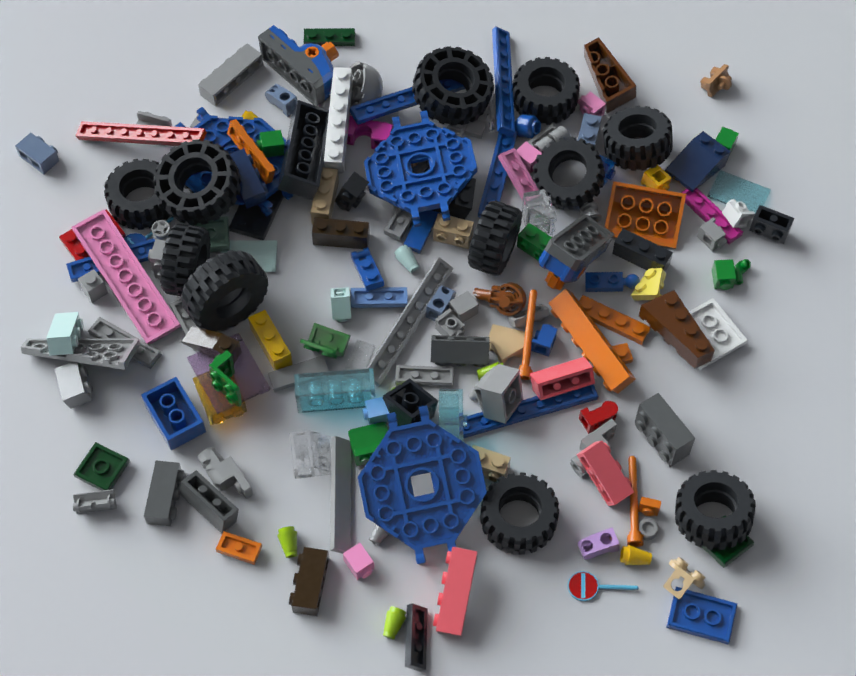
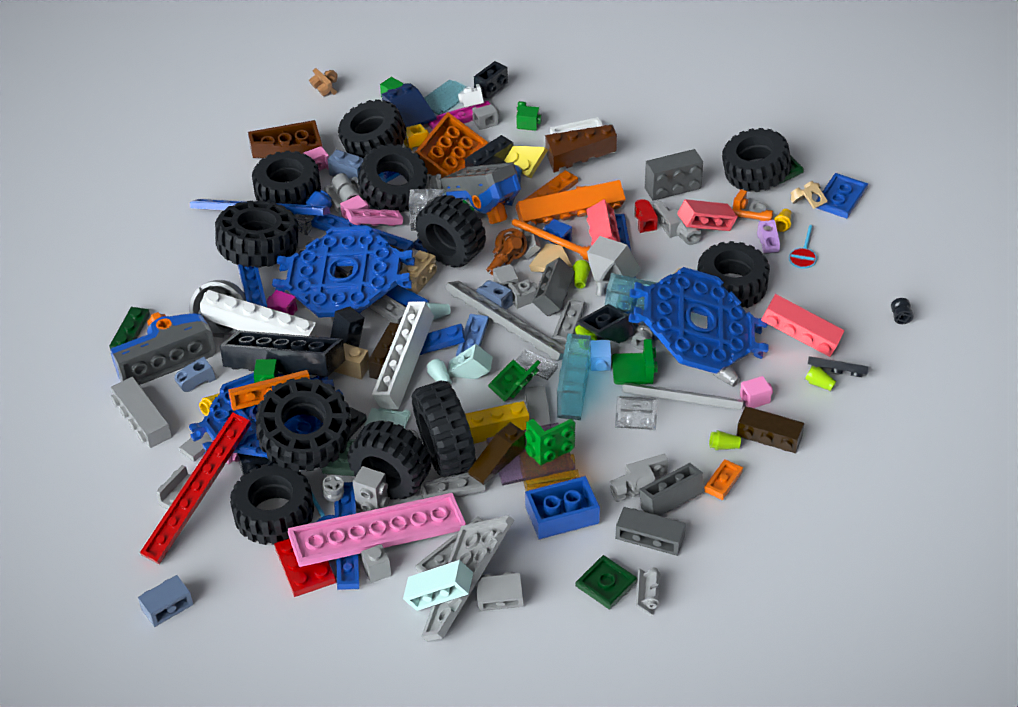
camera: 75 degrees left, 15 degrees down
none -> white brick [372,302,434,409]
none -> light aqua cone [427,359,452,384]

